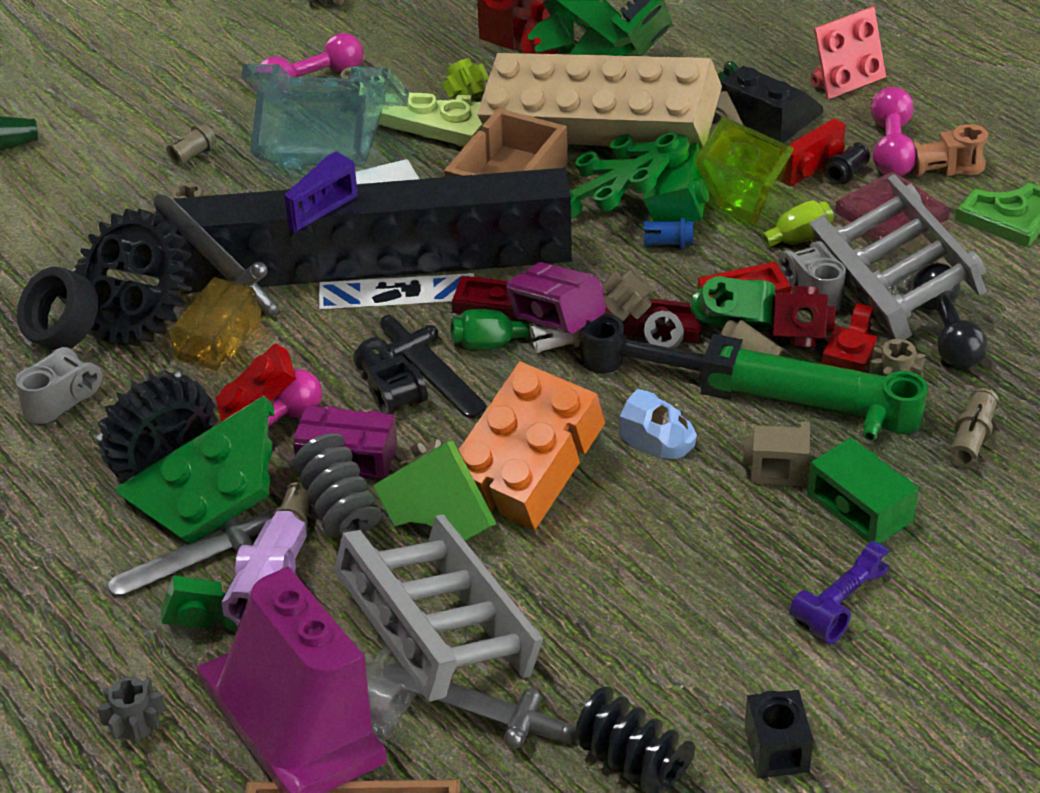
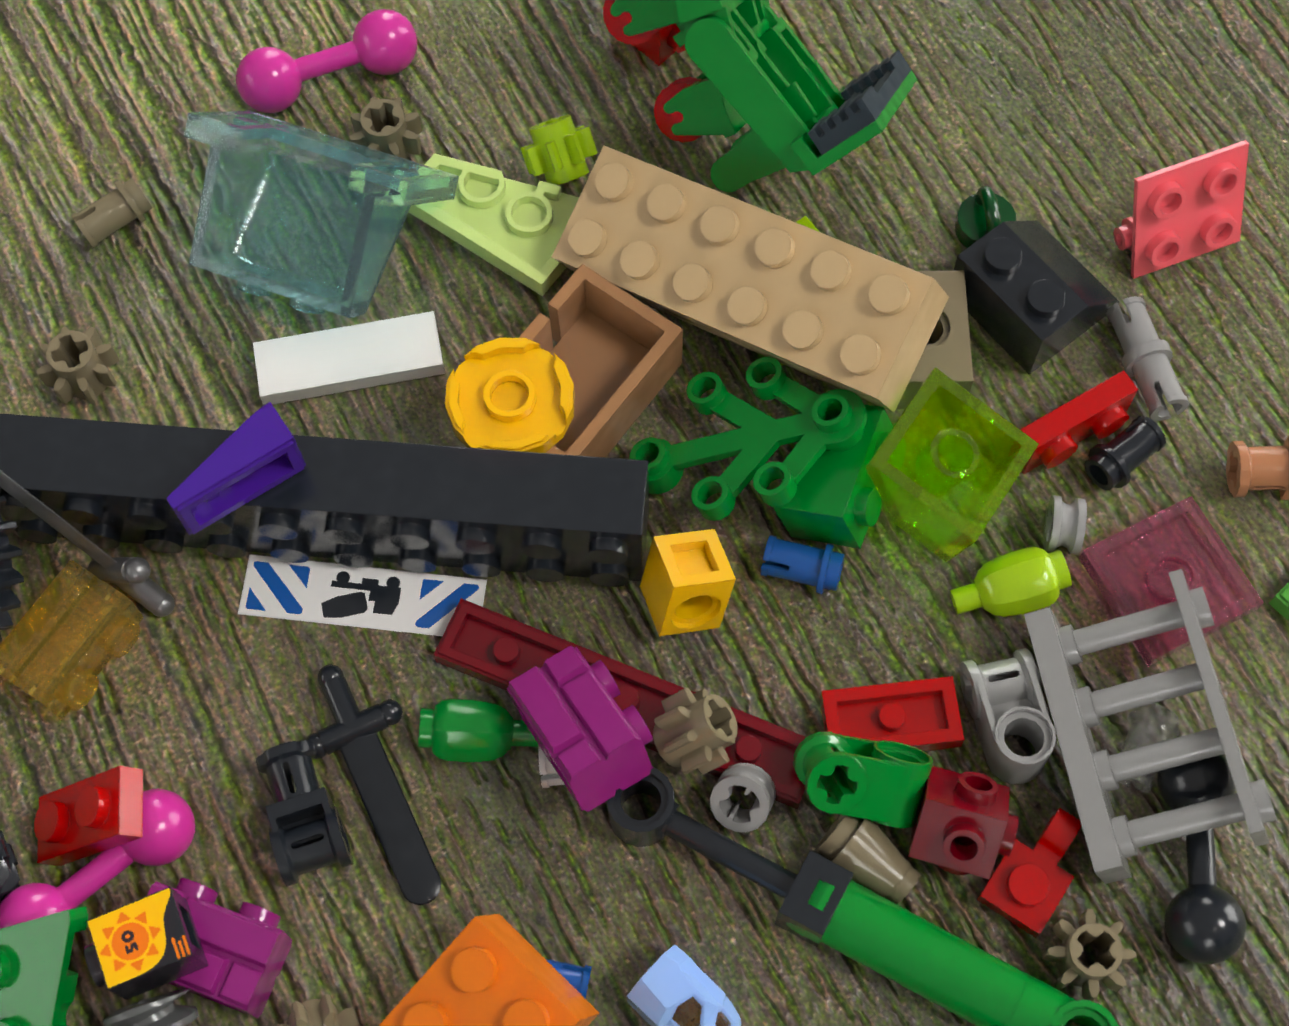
camera: 10 degrees right, 25 degrees up
dark pink piece [871,87,916,177] -> none
none -> brick [84,887,208,1000]
none -> yellow tile [445,337,575,453]
none -> yellow brick [640,529,736,637]
none -> light grey bush [1043,495,1087,555]
none -> light grey pin [1106,296,1189,421]

